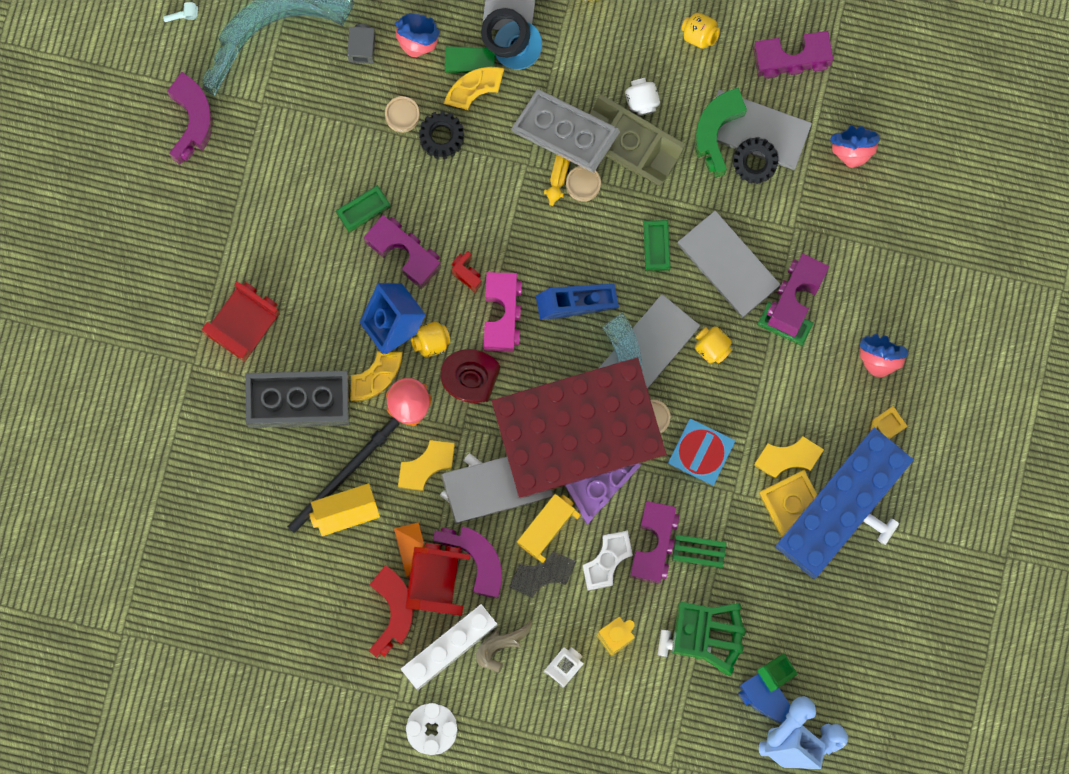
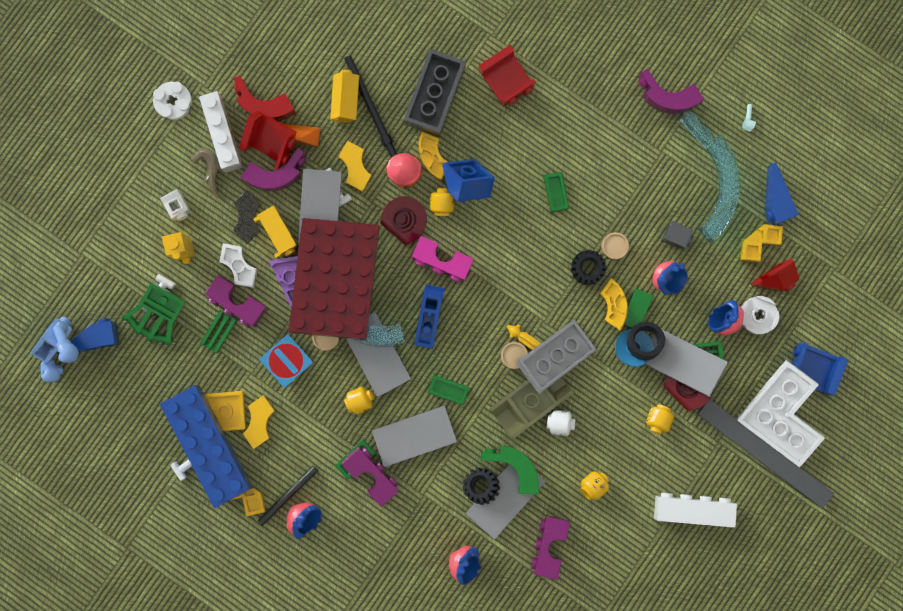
camera: 115 degrees right, 5 degrees up
magenta arch [364,215,441,290] -> none
red bracket [451,251,482,293] -> none
green tile [757,653,798,692] -> none
none -> pearl dark grey bar [258,465,319,525]

